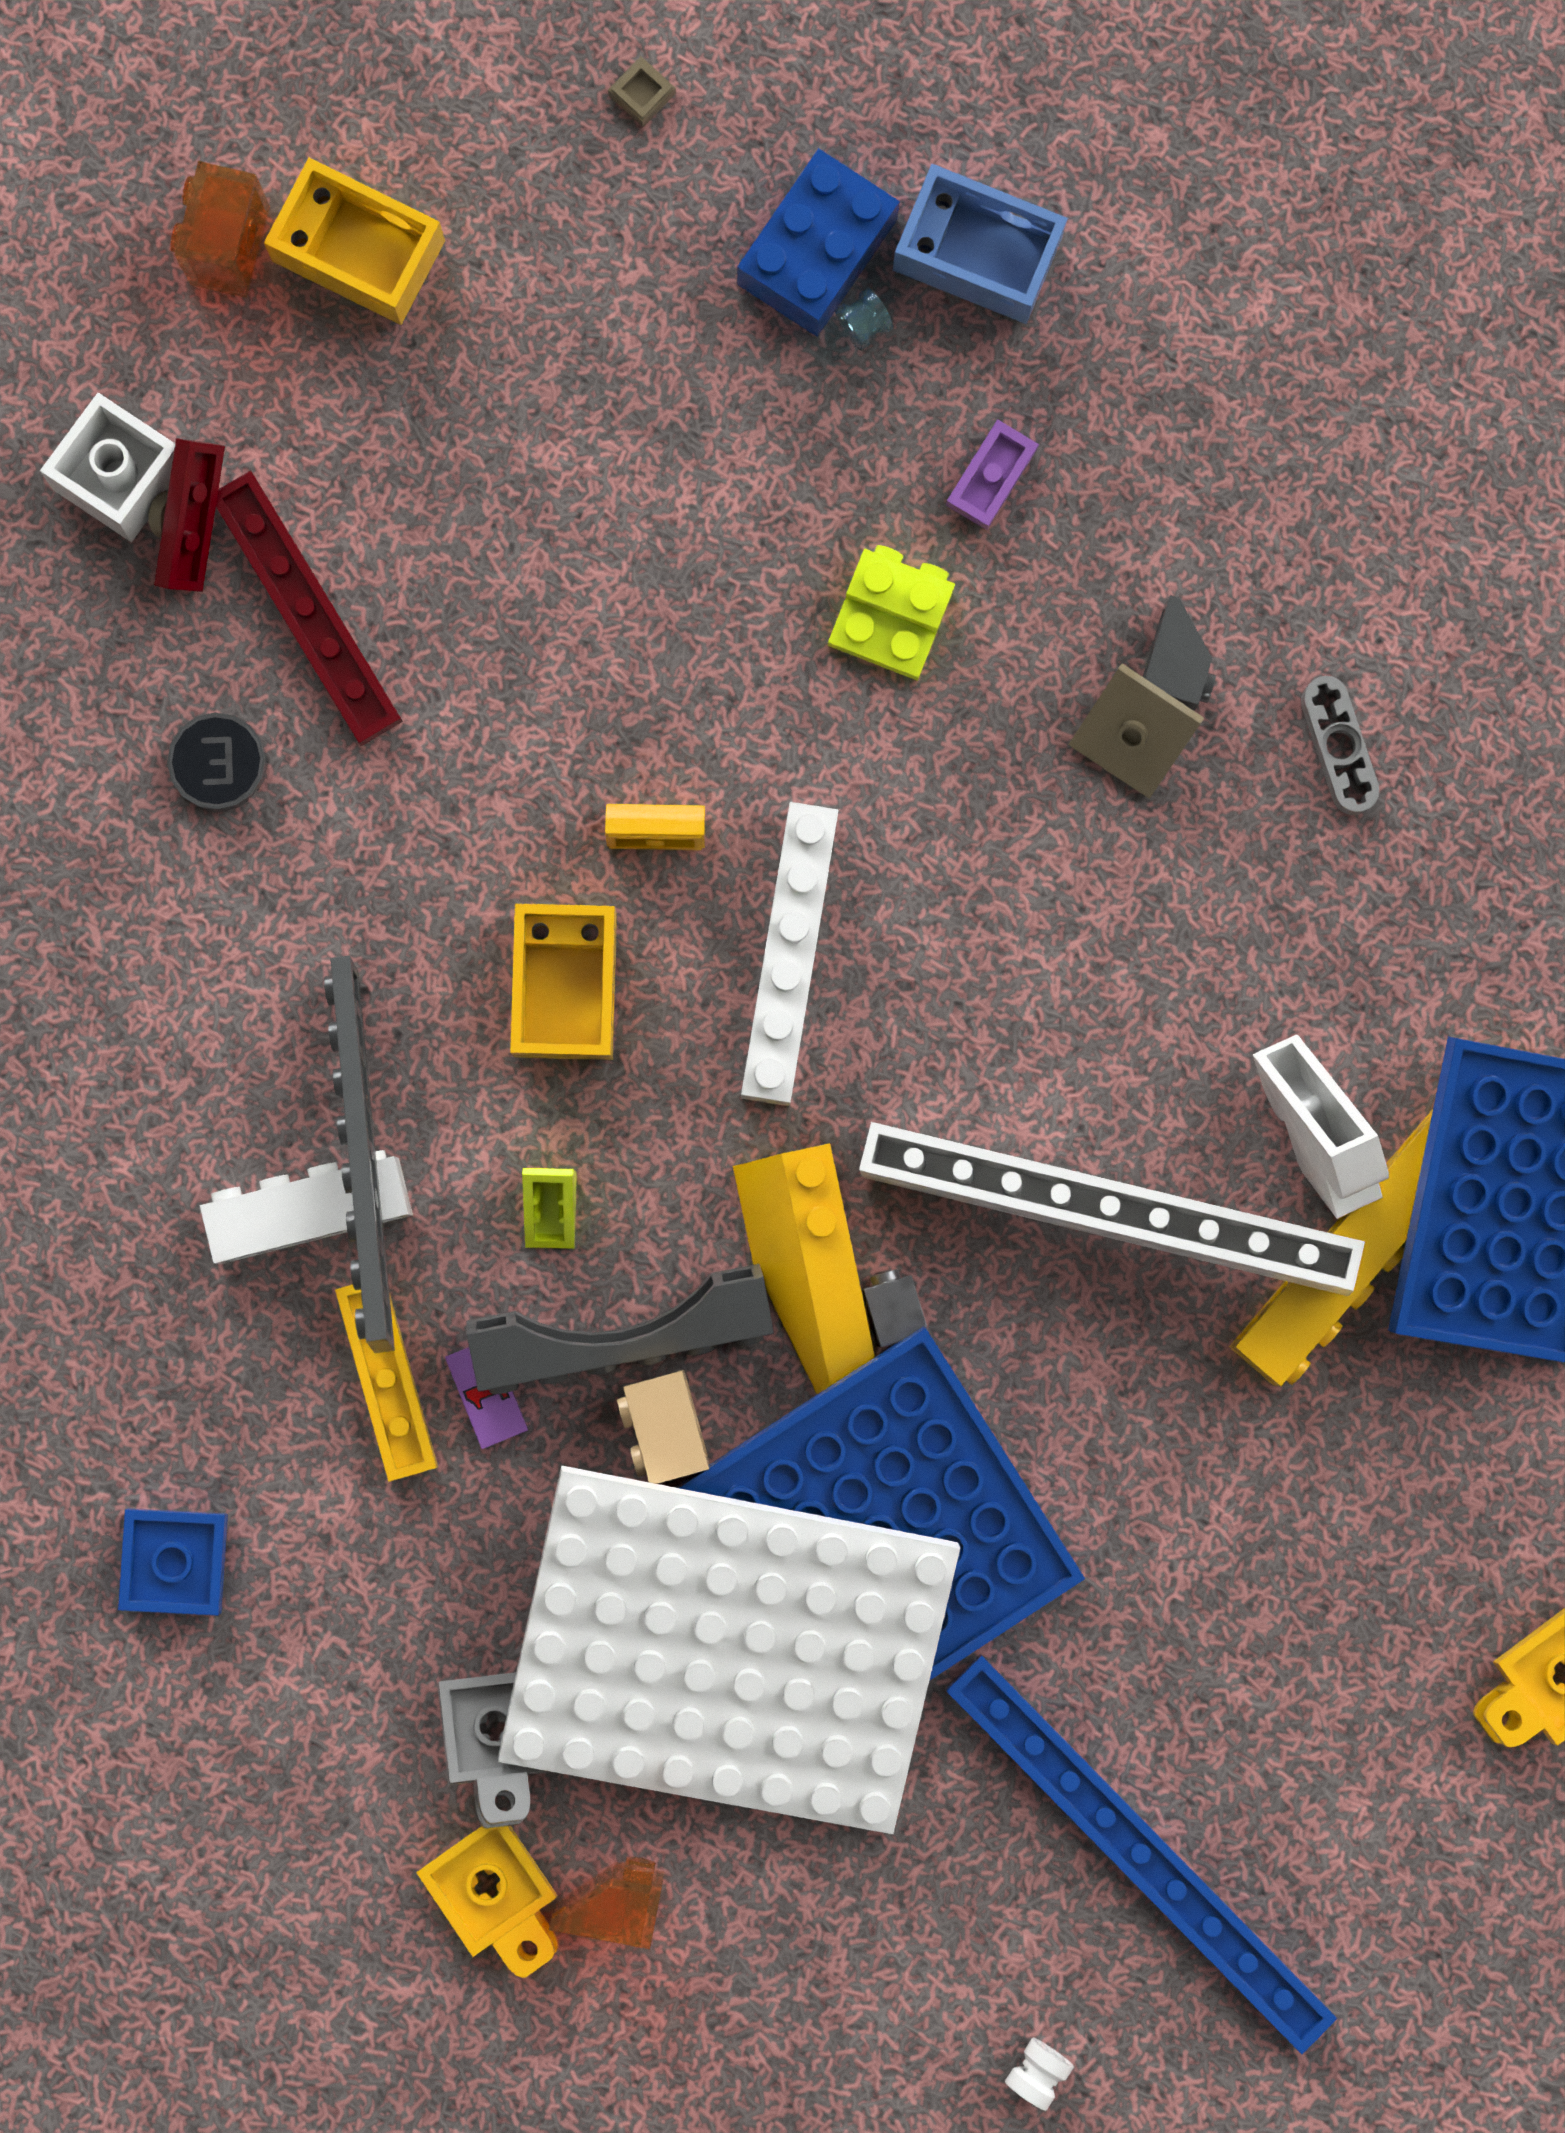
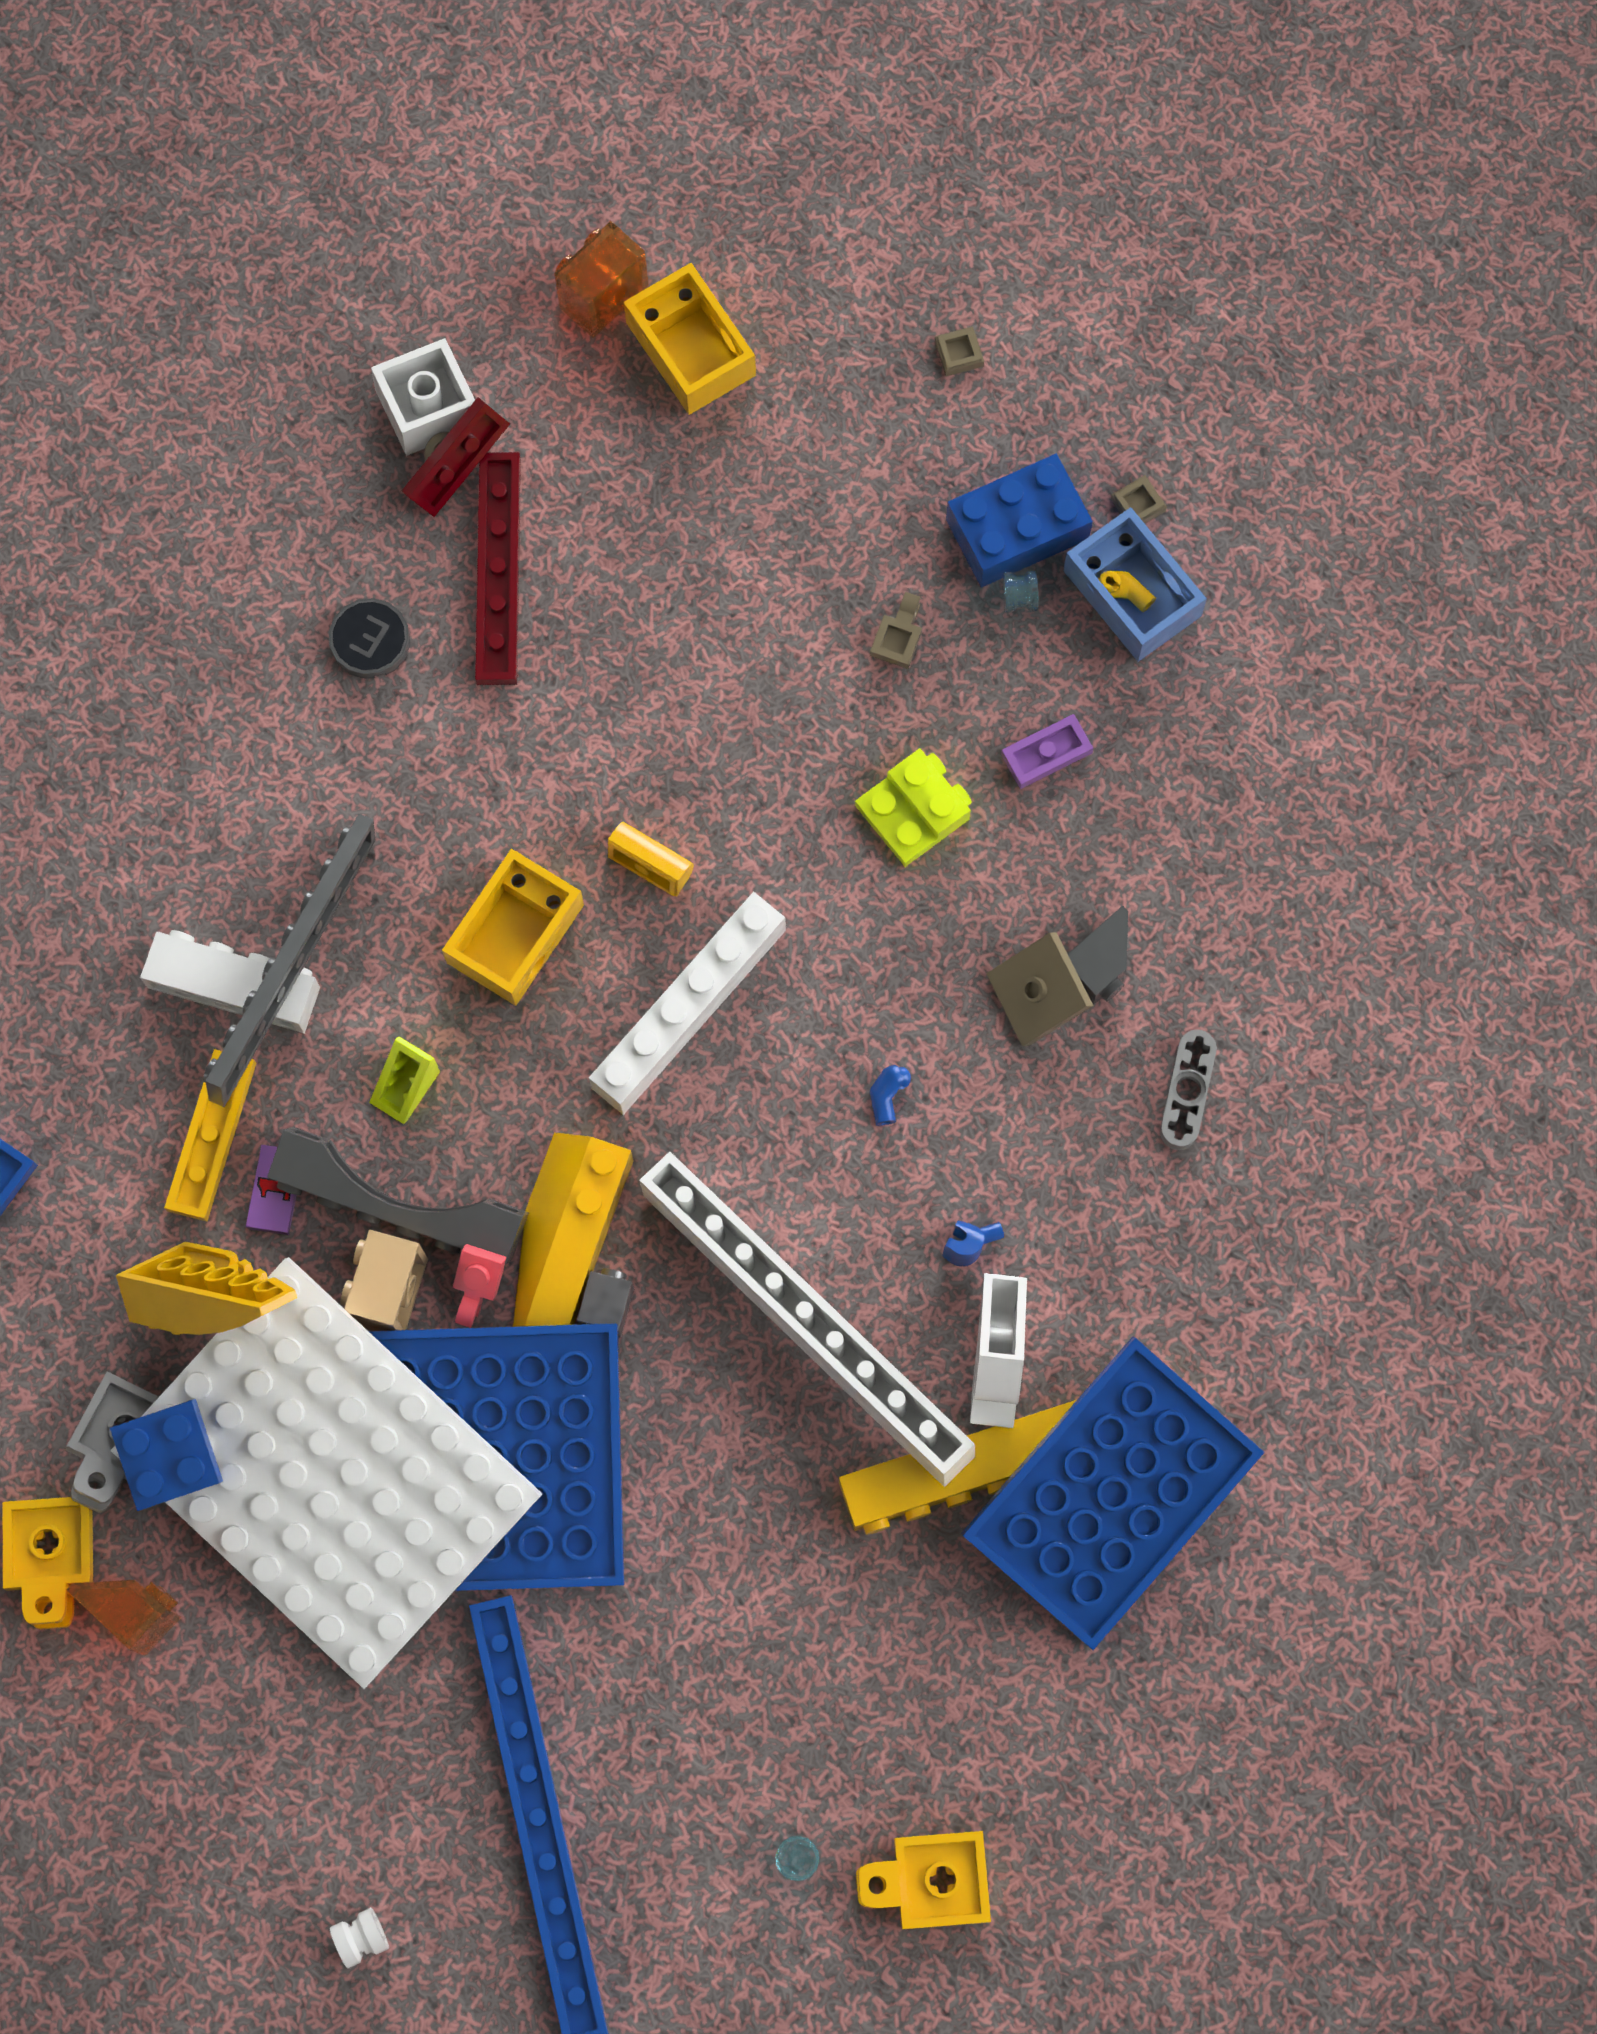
camera: 40 degrees right, 10 degrees down
none -> blue plate [110,1399,223,1511]
none -> yellow wedge [116,1242,297,1335]
none -> coral plate [452,1244,506,1328]
none -> clear light blue wheel [775,1836,820,1881]
none -> dark tan plate [870,592,922,669]
none -> blue arm [870,1065,911,1126]
none -> blue piece [942,1220,1004,1266]
none -> yellow arm [1098,570,1156,612]
none -> dark tan tile [1111,475,1167,523]

